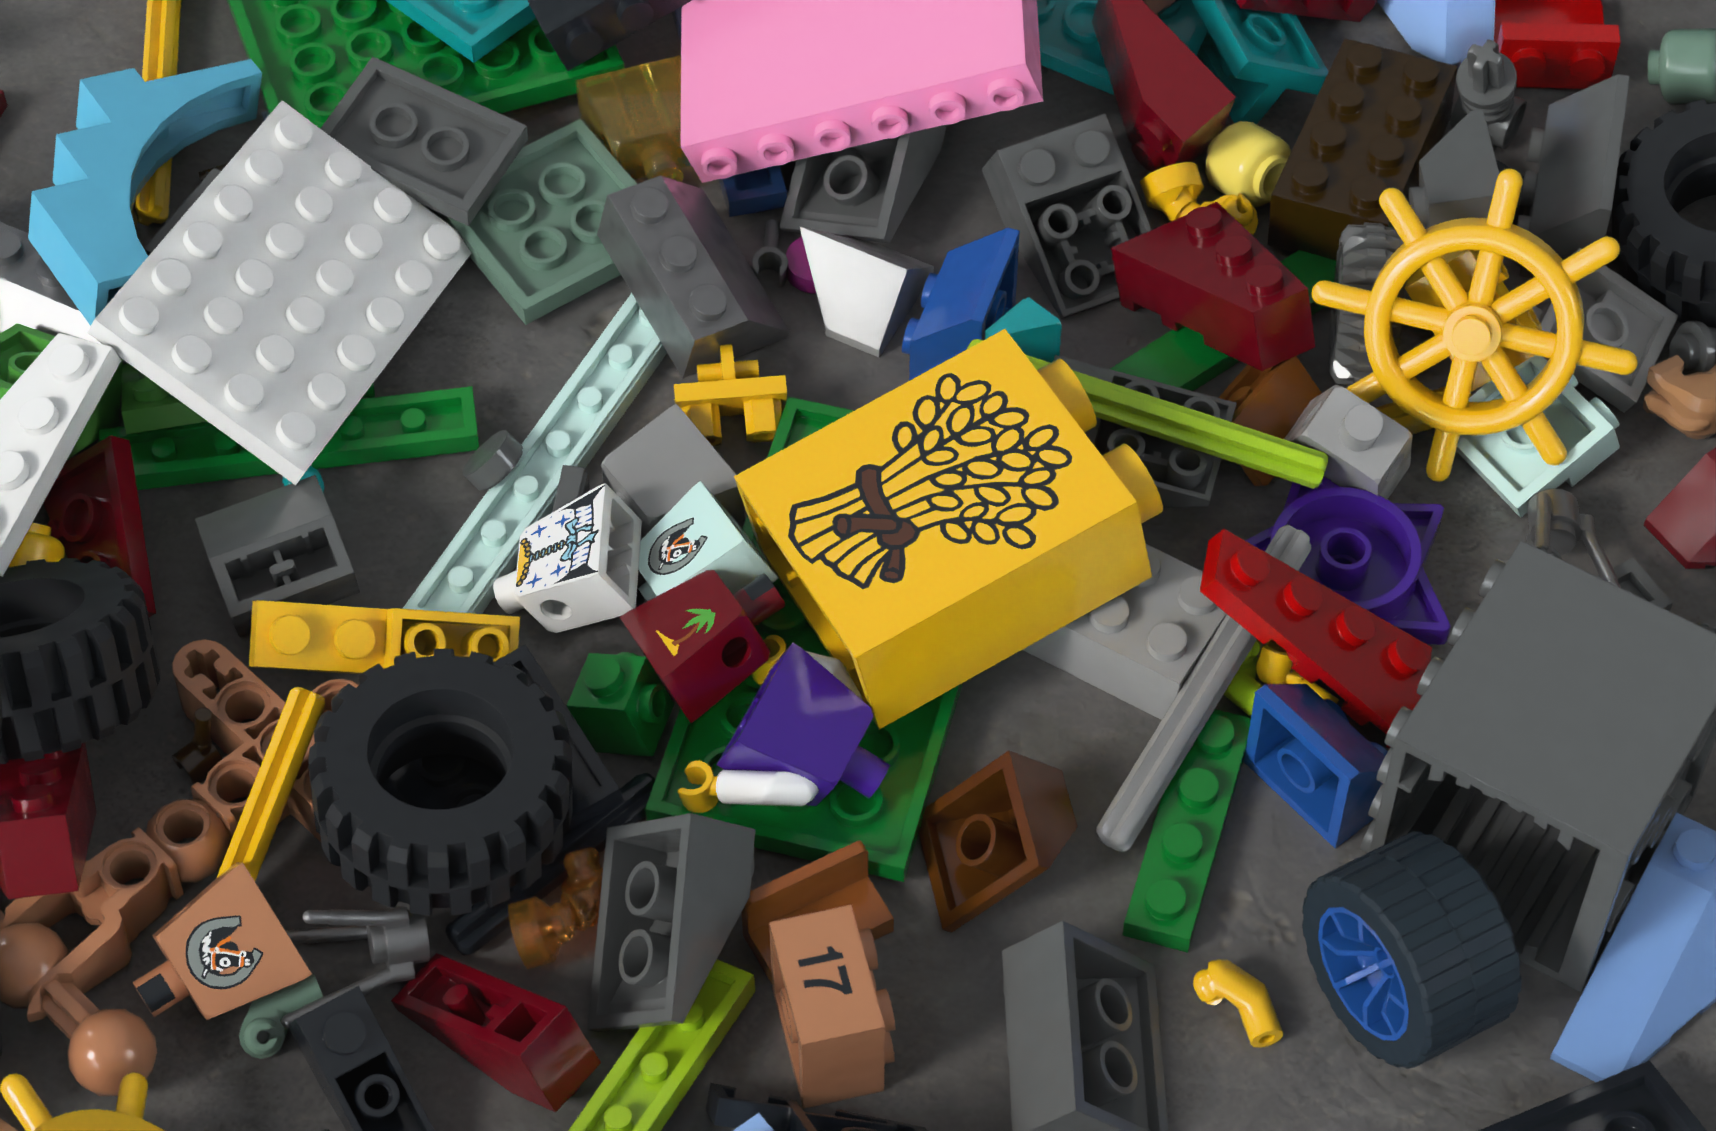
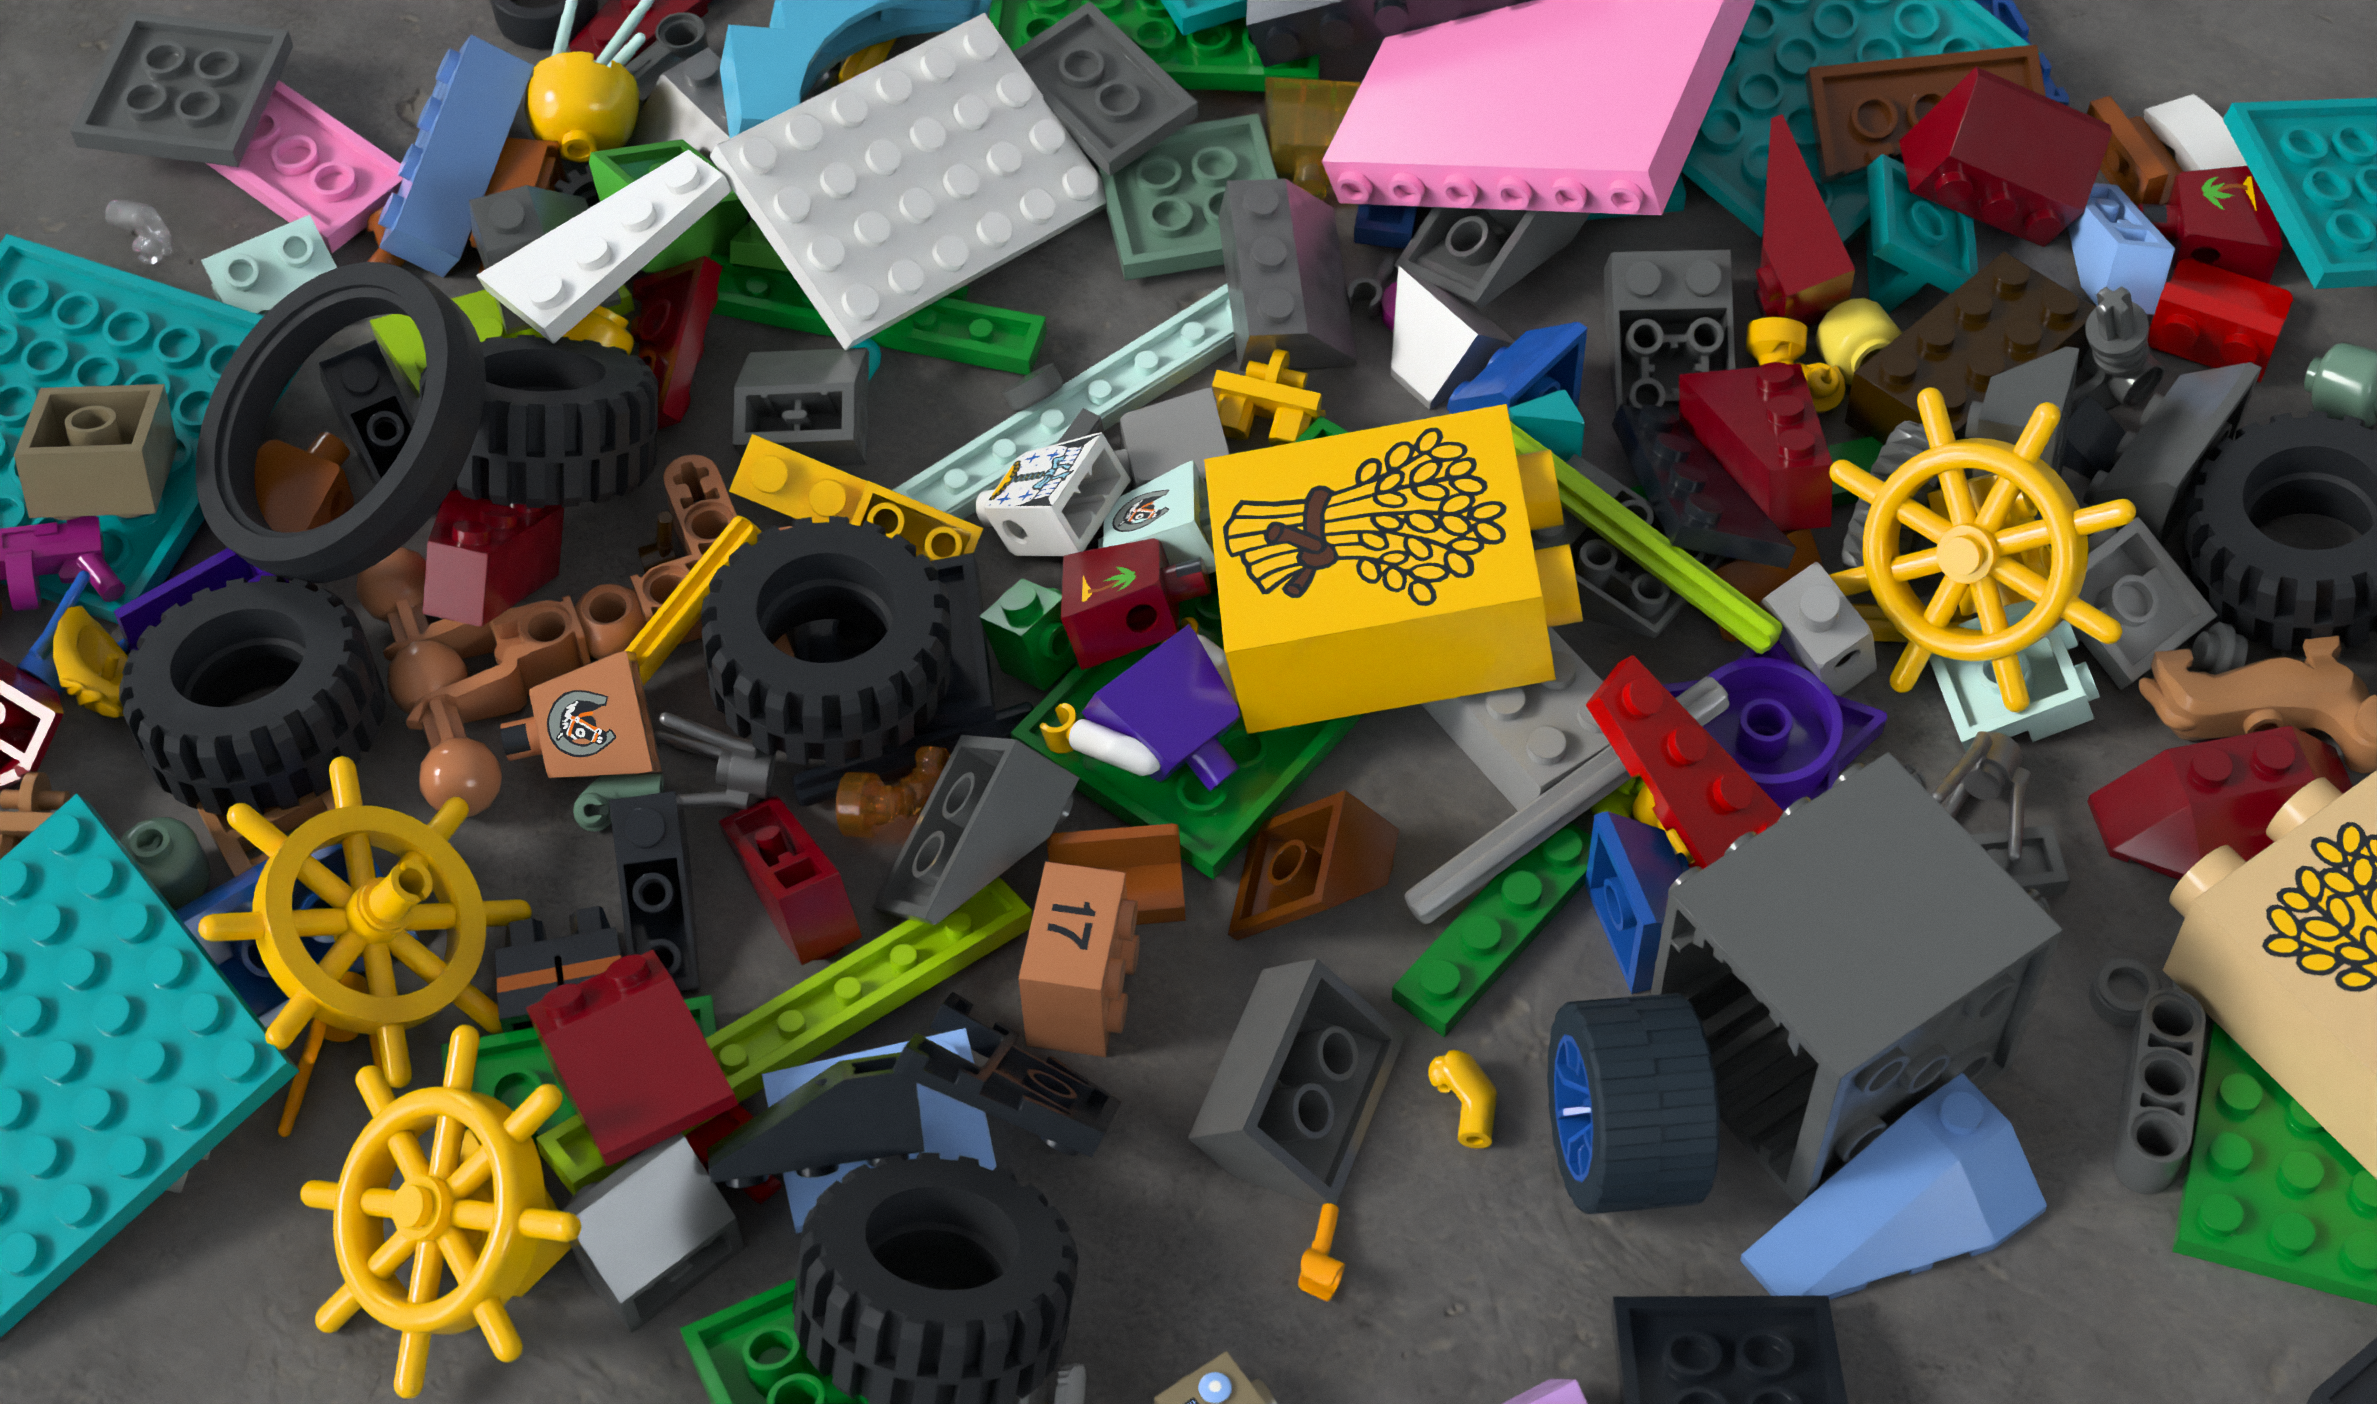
camera: 25 degrees right, 0 degrees up
none -> black wing [1612,404,1797,569]

